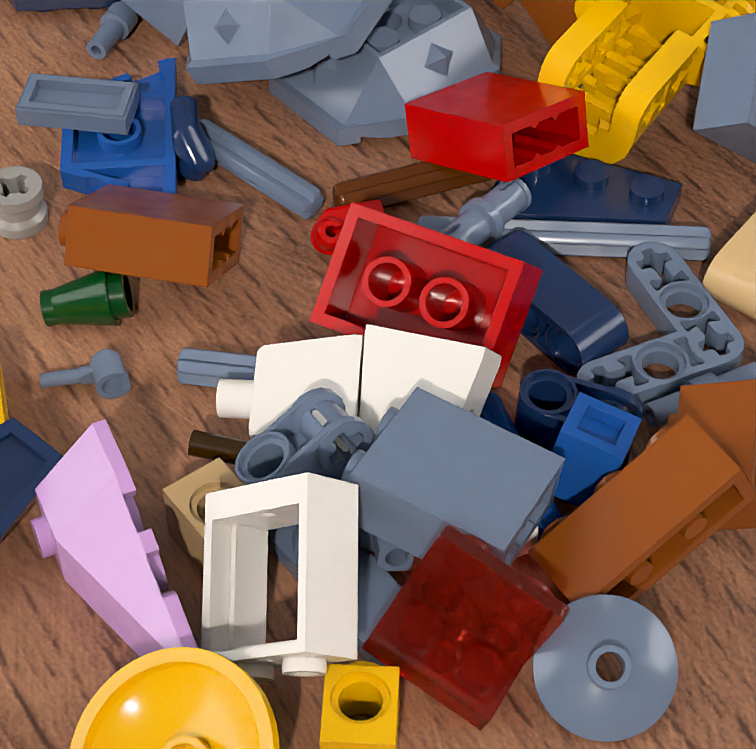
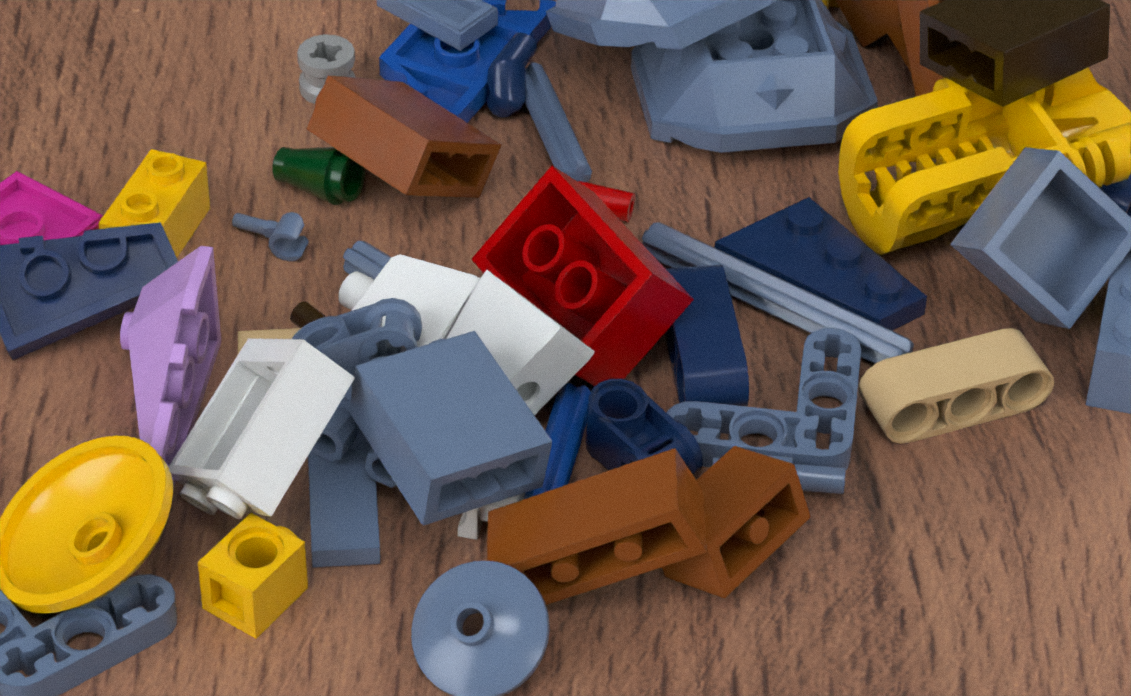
camera: 30 degrees right, 5 degrees down
reddish brown axle [332,161,493,207] -> none
clear red bracket [361,526,570,731] -> none
red brick [404,72,589,183] -> none
sand blue pin [439,178,532,246] -> none
blue brick [552,392,642,507] -> none

